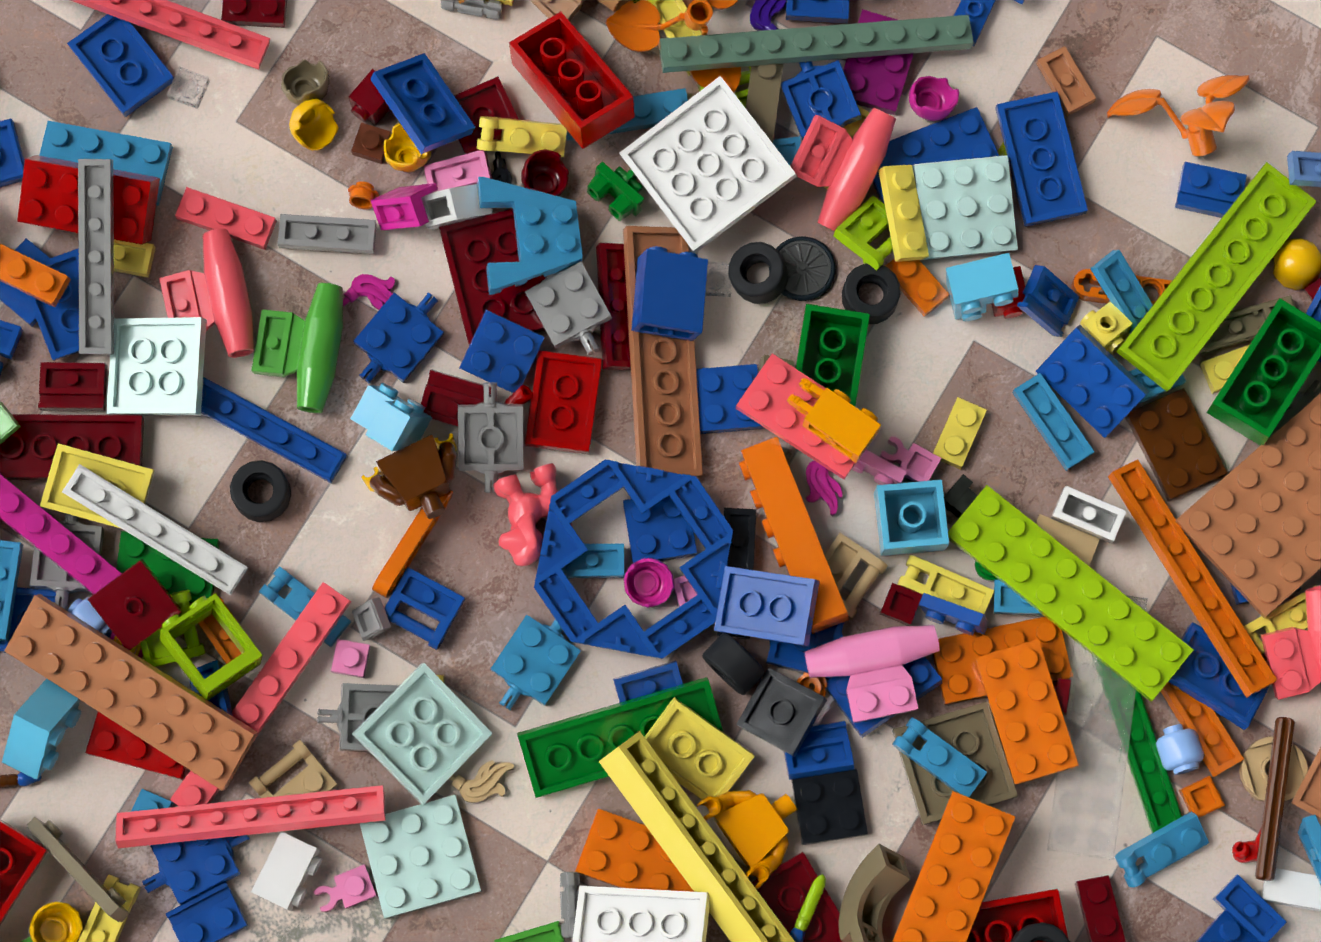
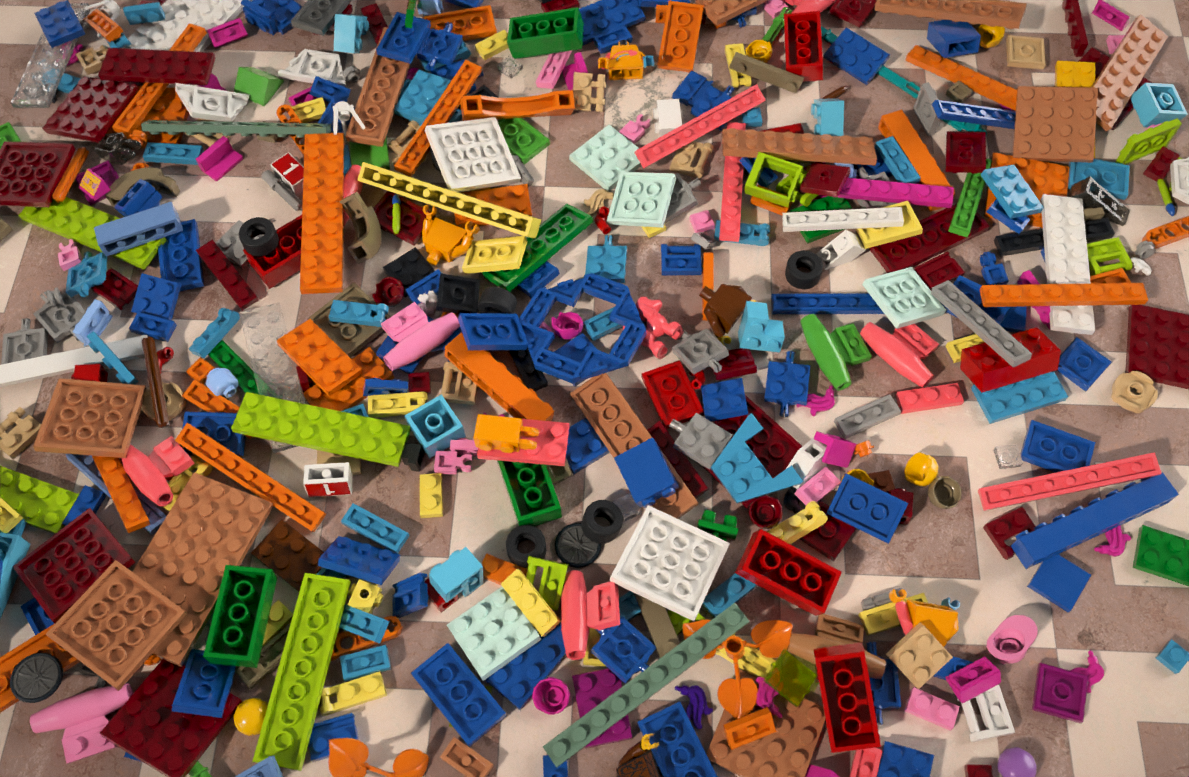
camera: 155 degrees right, 15 degrees down
none -> light yellow plate [320,671,387,716]
none -> dark azure plate [340,645,391,681]
none -> dark red hair [372,277,404,307]
none -> white plant [418,290,437,314]
none -> red arm [594,206,611,234]
none -> white slope [816,230,866,270]

